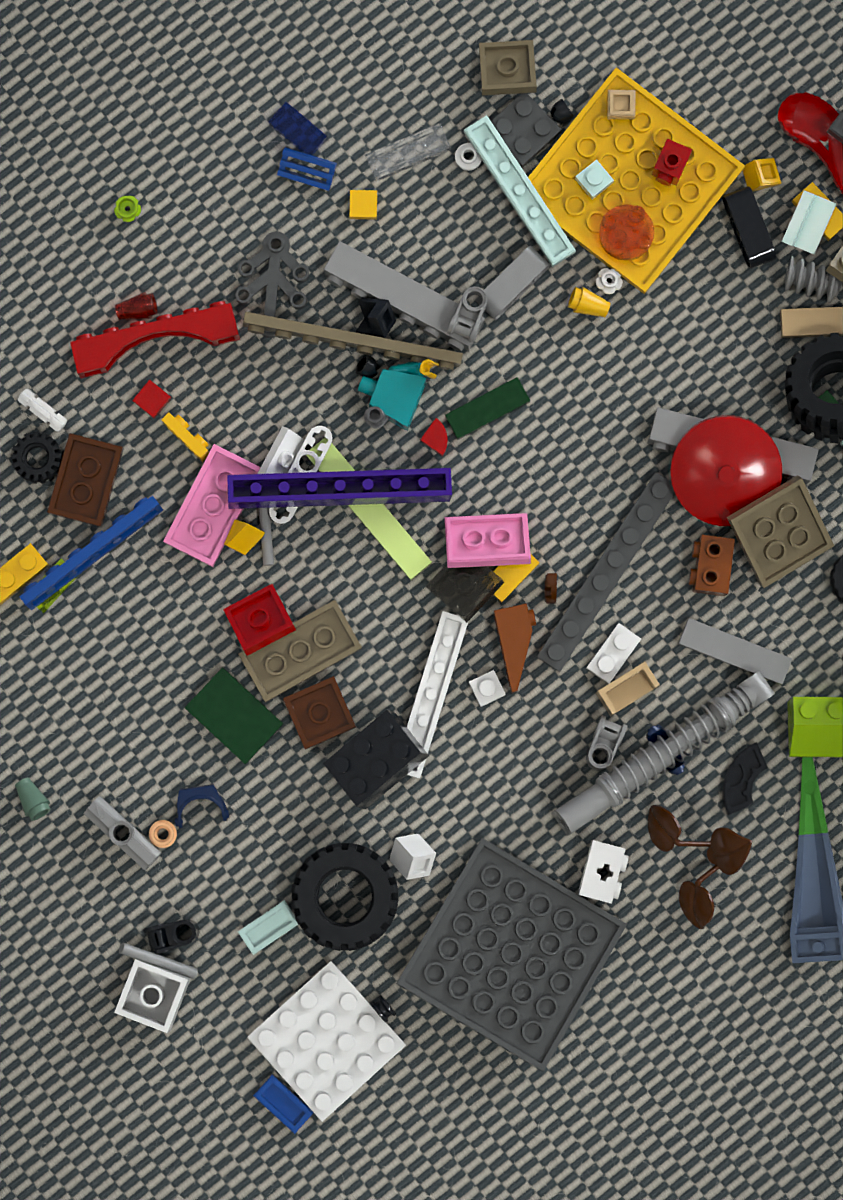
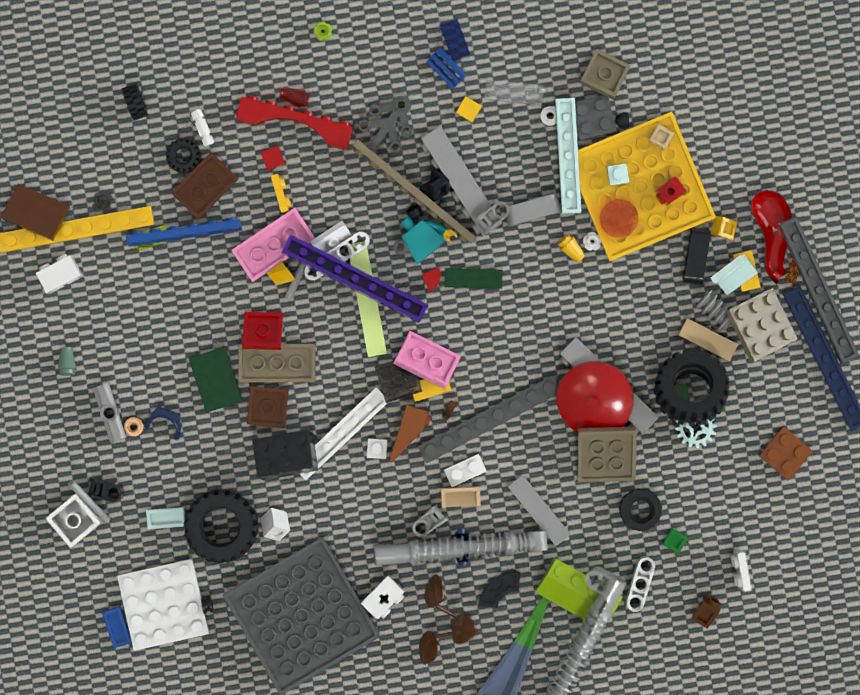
camera: 30 degrees right, 5 degrees up
dark orange brick [689,535,735,597] -> none

